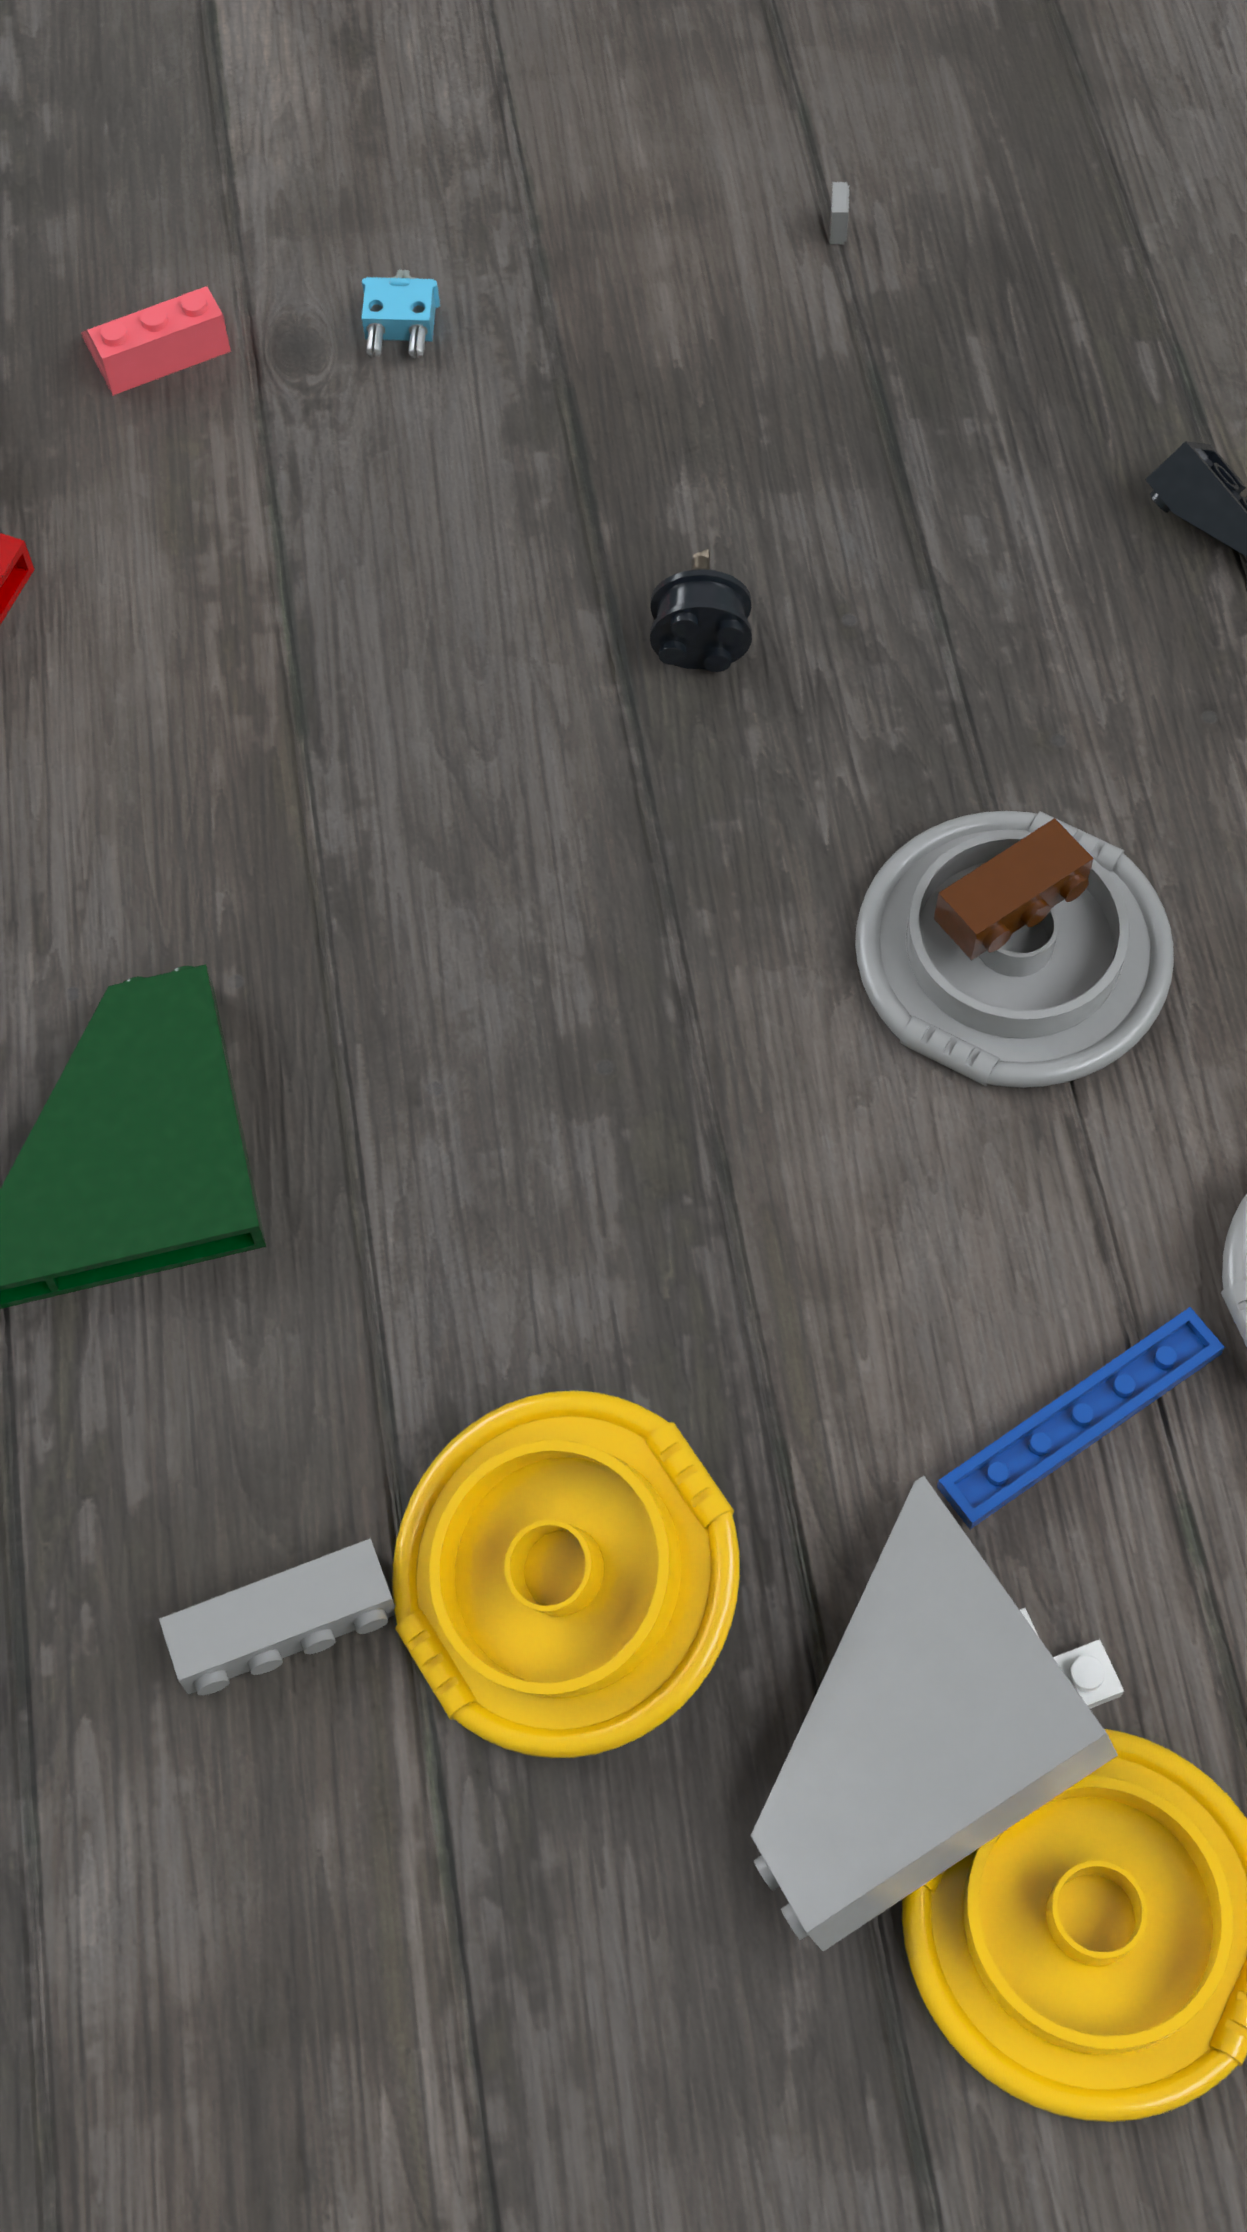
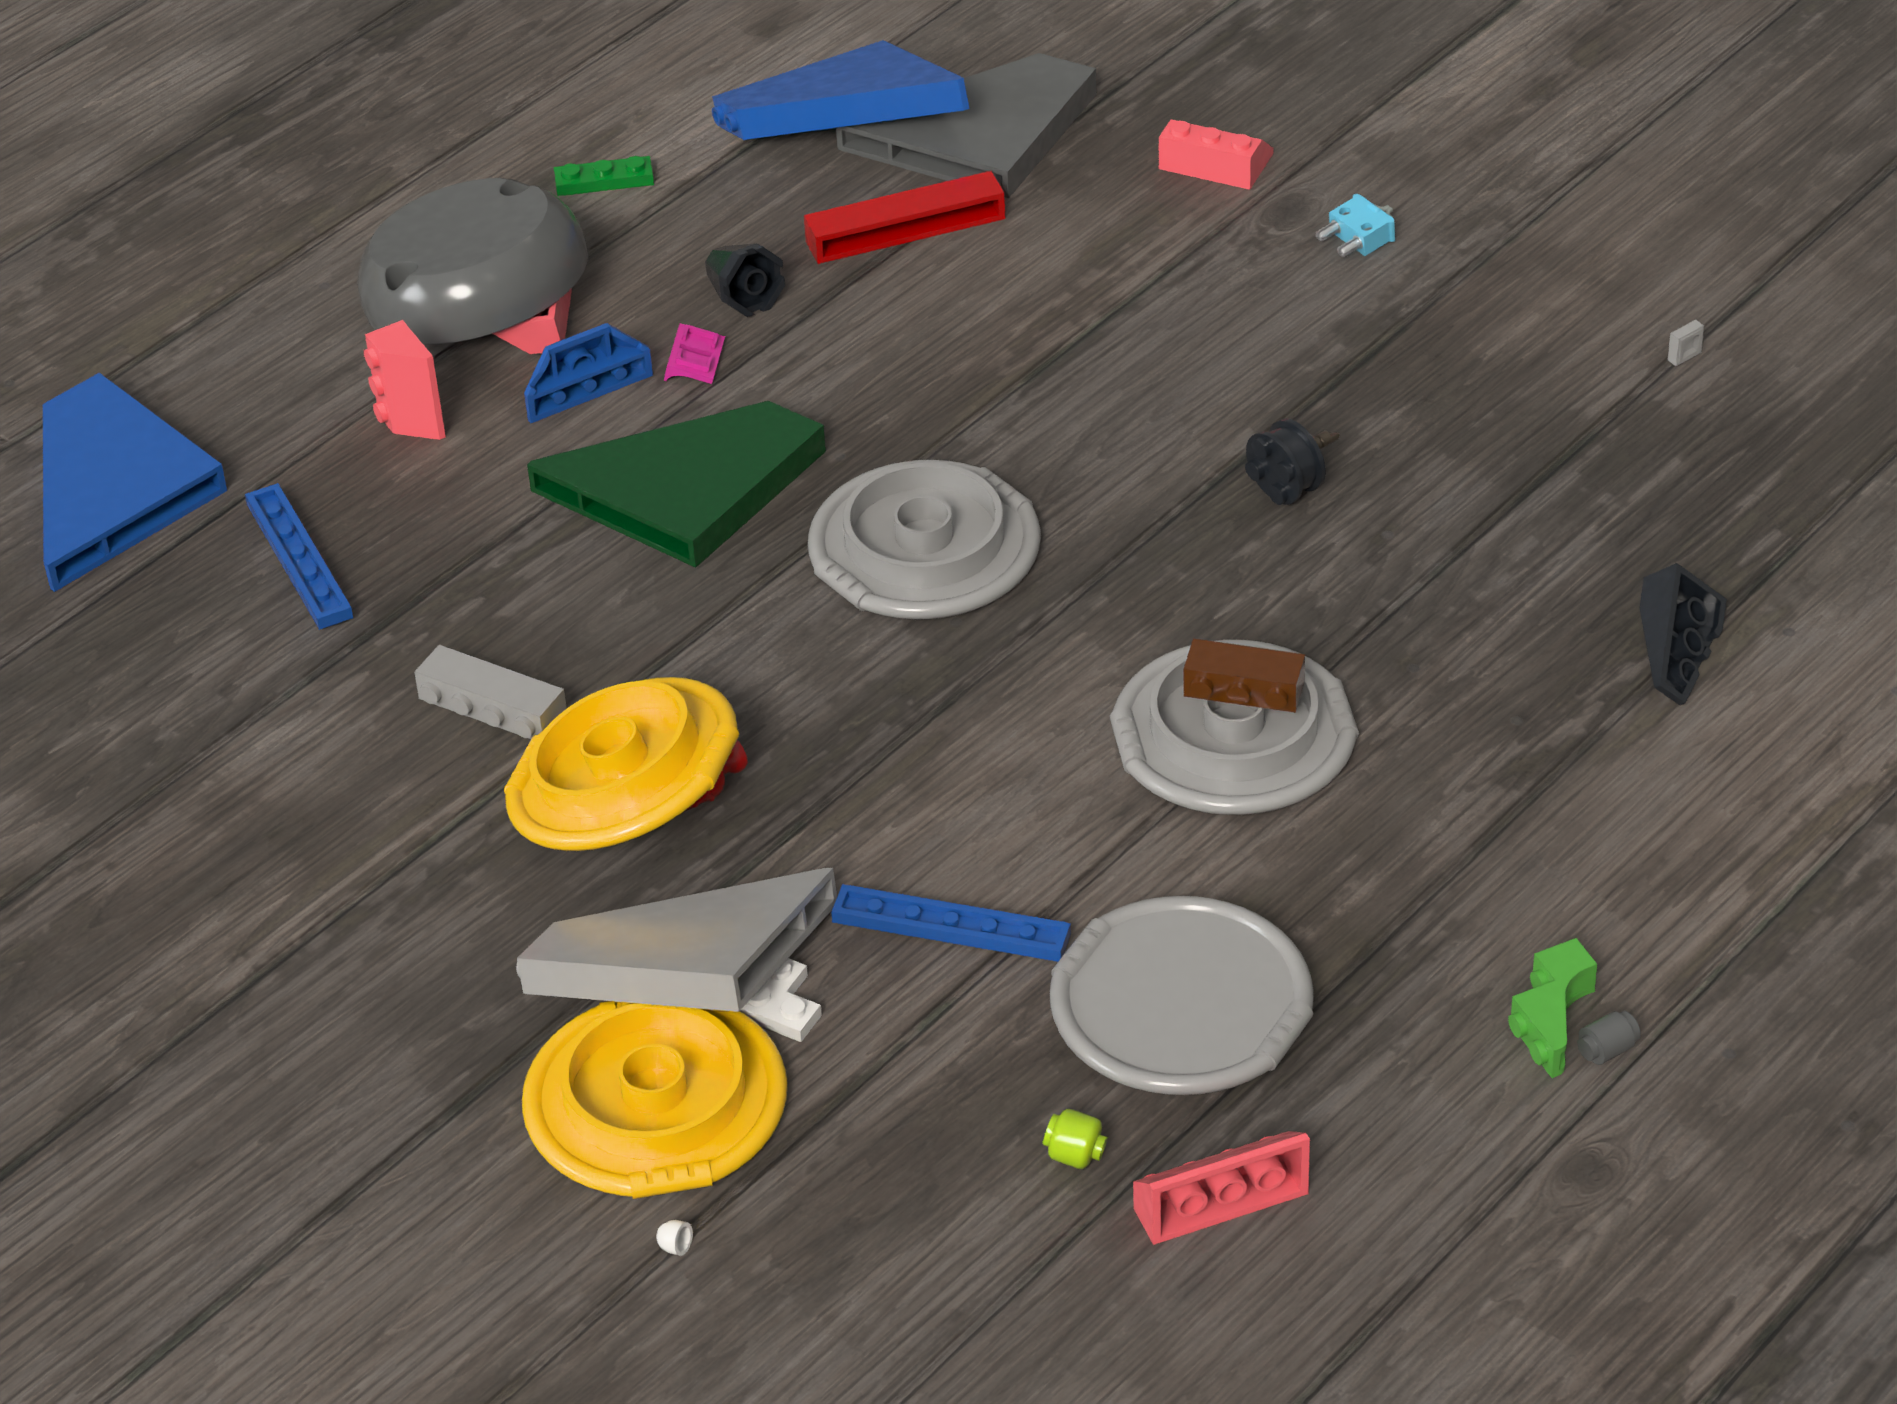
camera: 50 degrees right, 20 degrees down
none -> light grey piece [808,460,1041,619]

